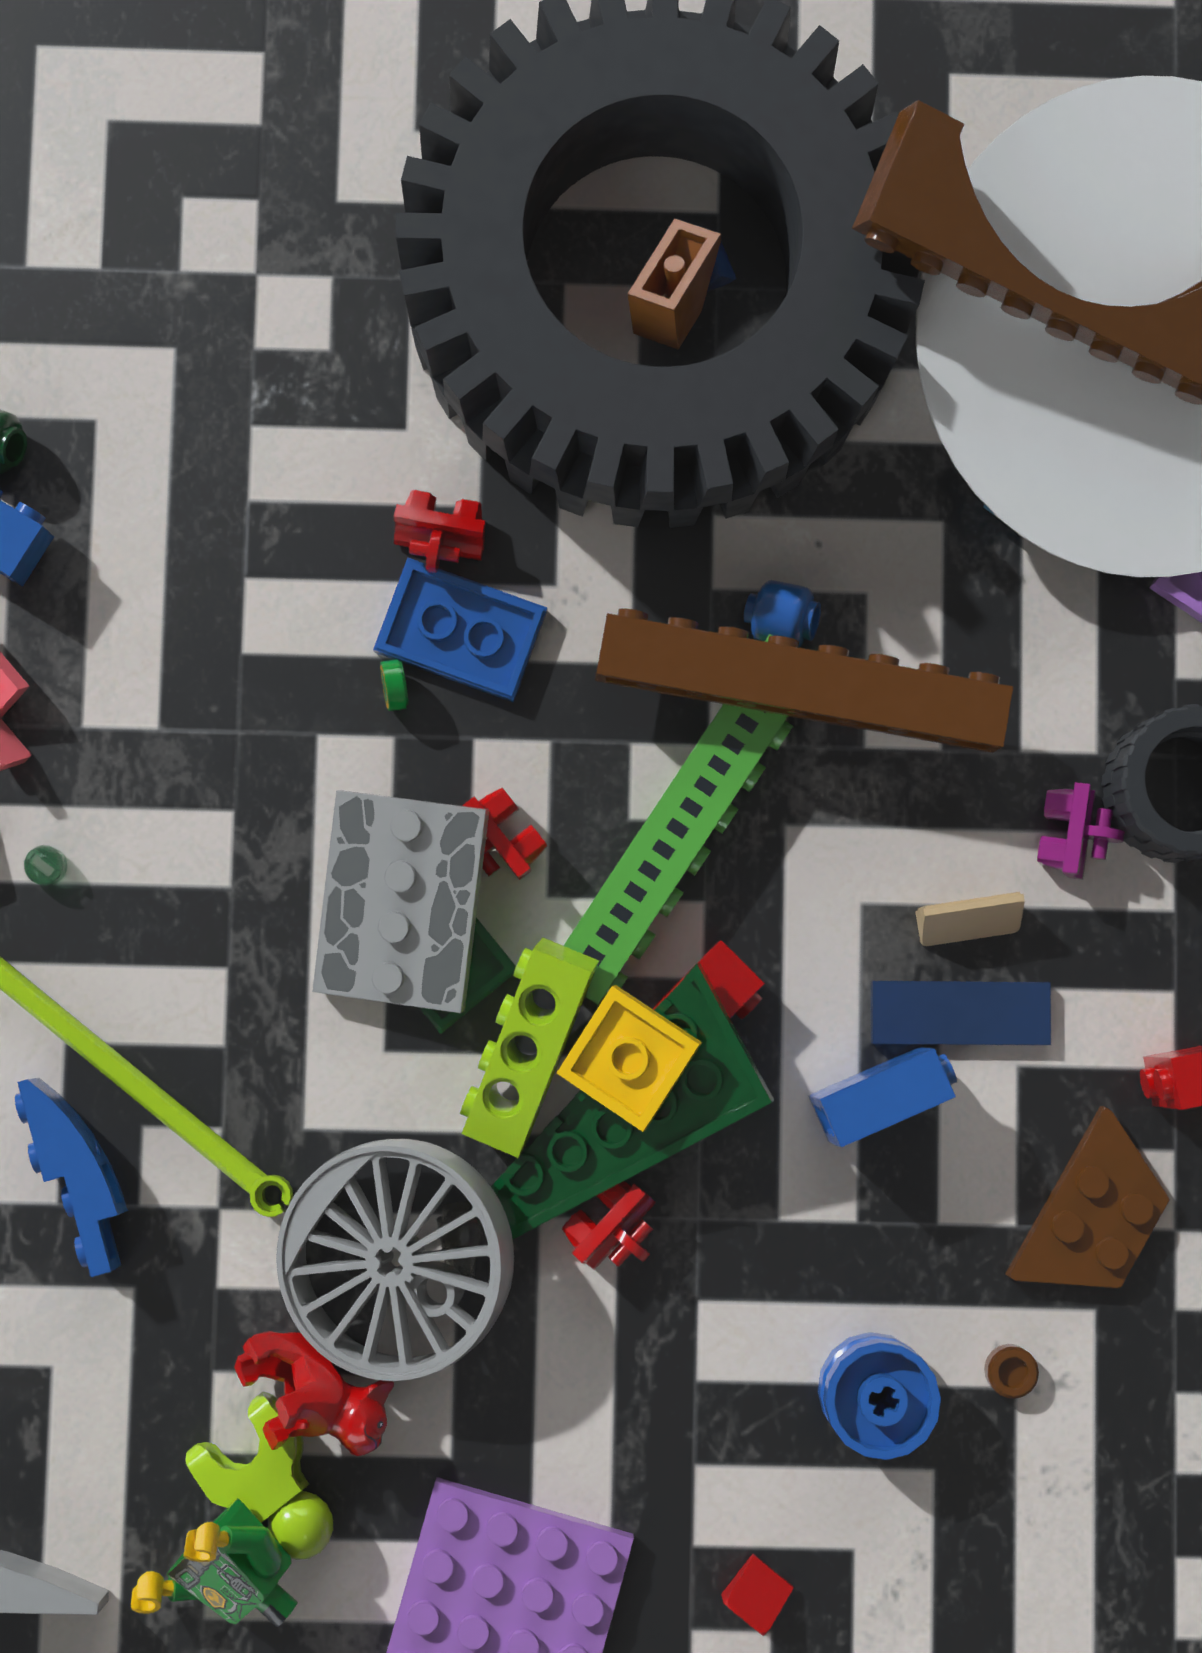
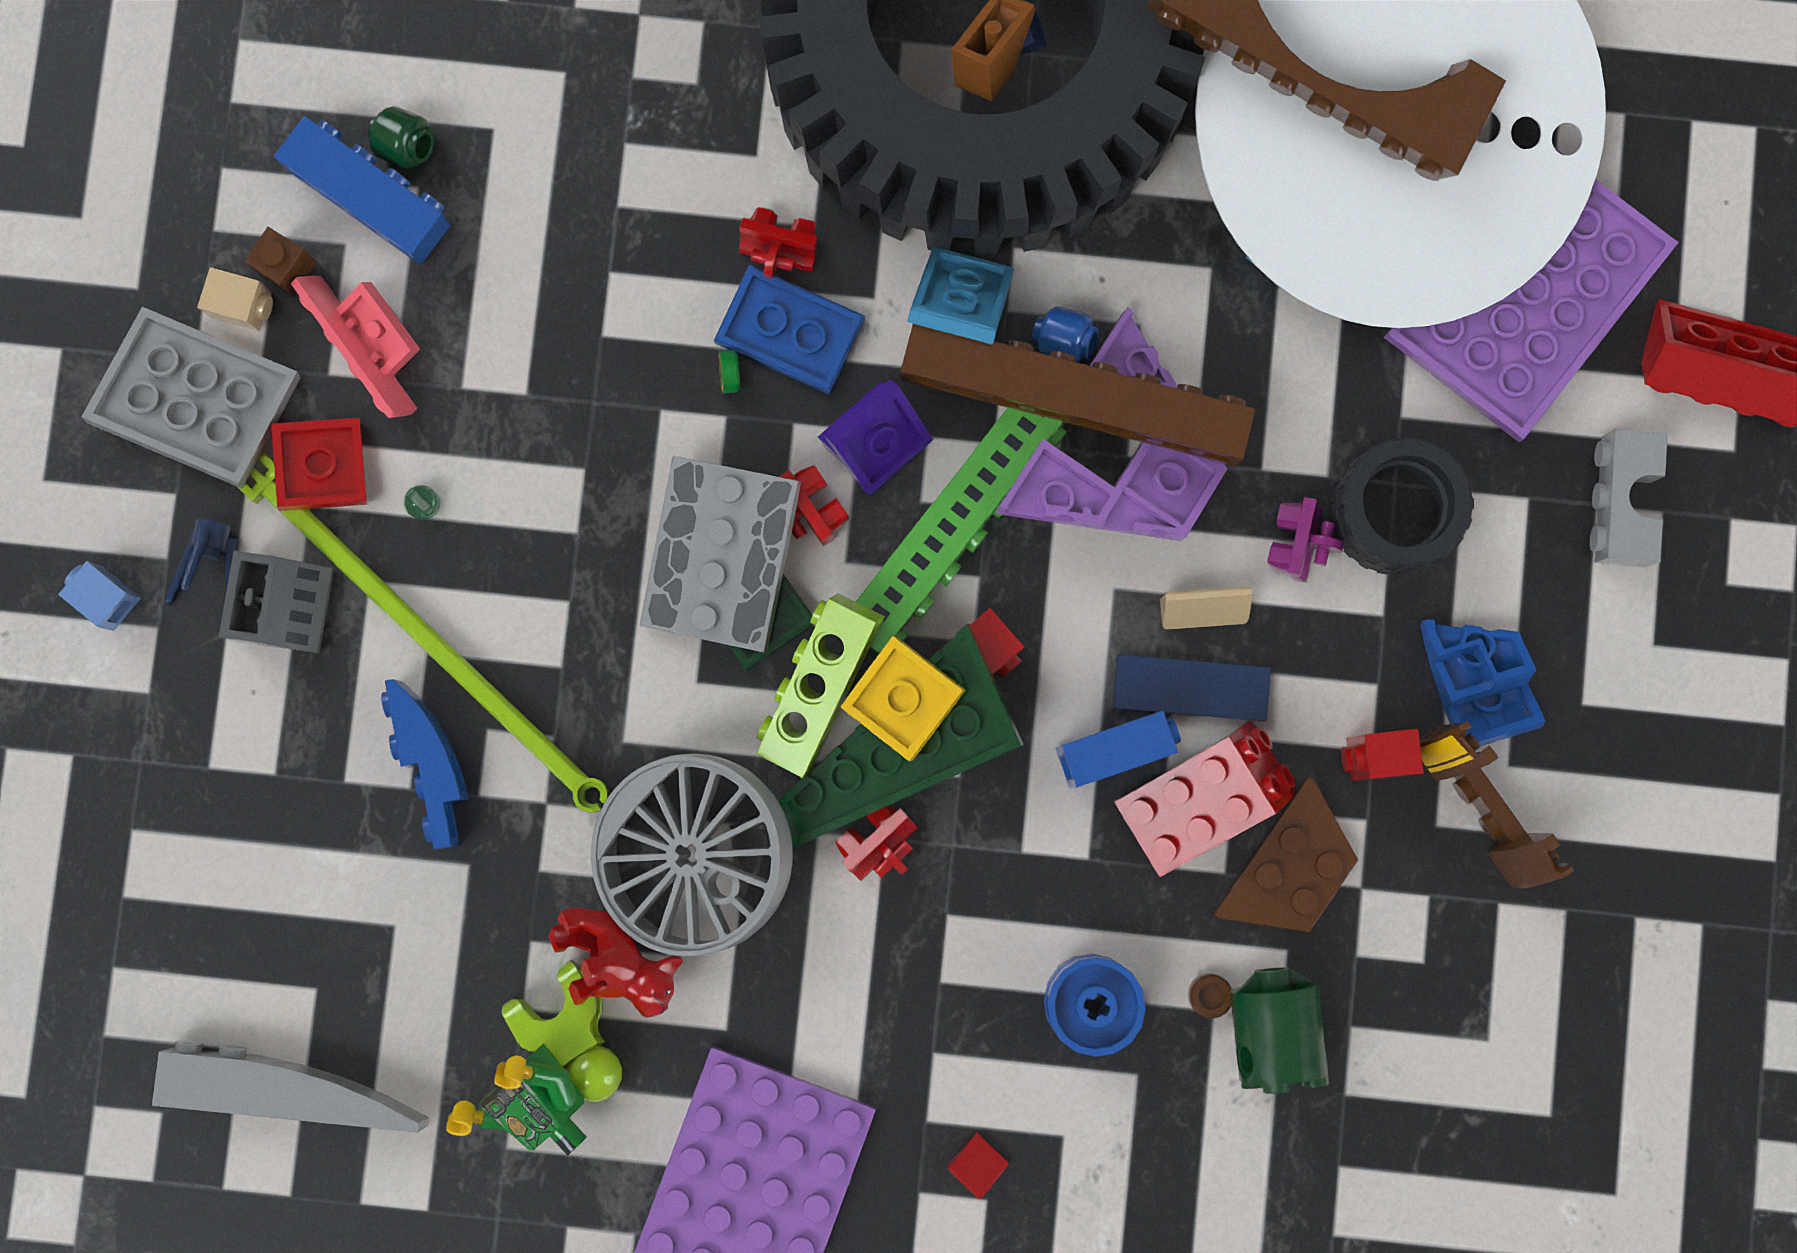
camera: 15 degrees right, 0 degrees up
none -> dark purple bracket [818,379,933,496]
none -> dark azure tile [907,247,1014,345]
none -> medium lavender wing [995,307,1227,541]
none -> bracket [1115,721,1295,877]
none -> dark green cylinder [1230,967,1329,1094]

